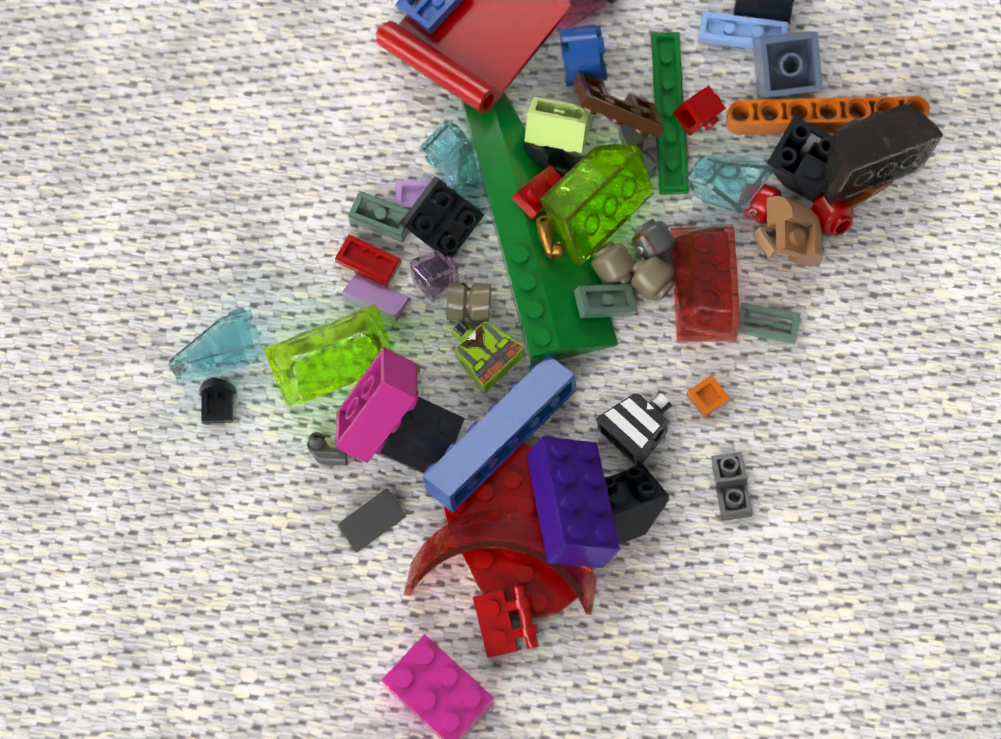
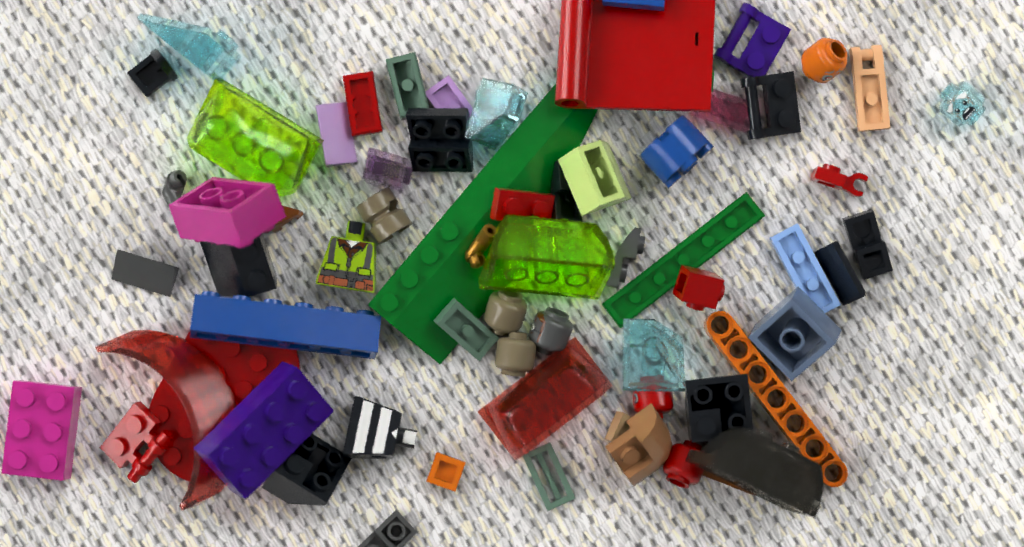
camera: 55 degrees right, 15 degrees up
reddish brown plate [573,71,664,138] -> none

